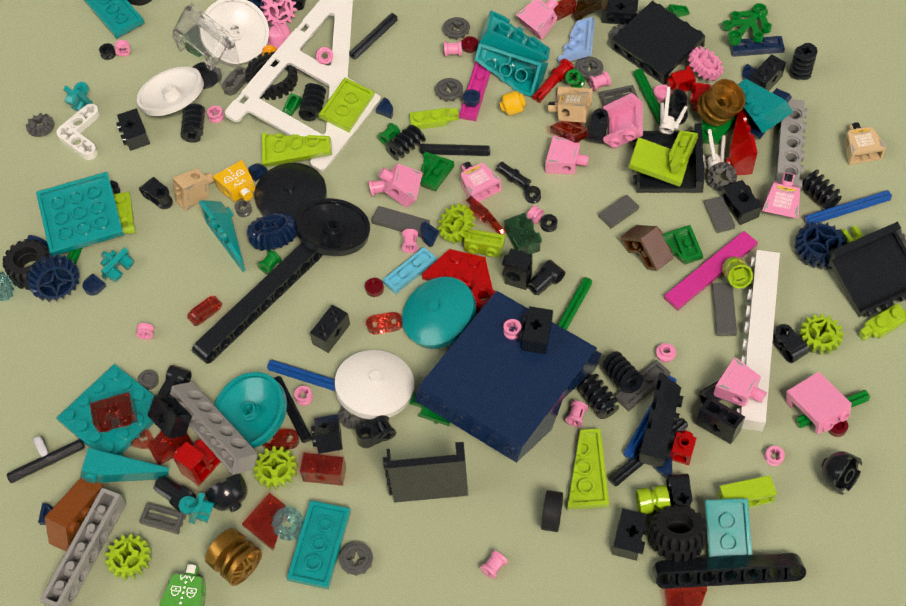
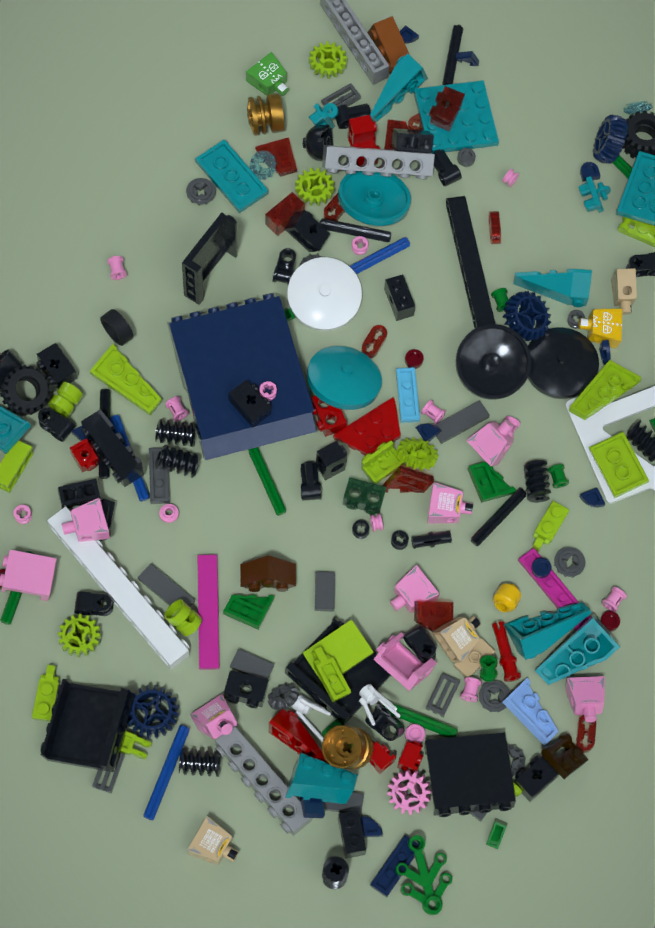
camera: 120 degrees right, 10 degrees up
dark grey gear [443,17,470,40] -> none

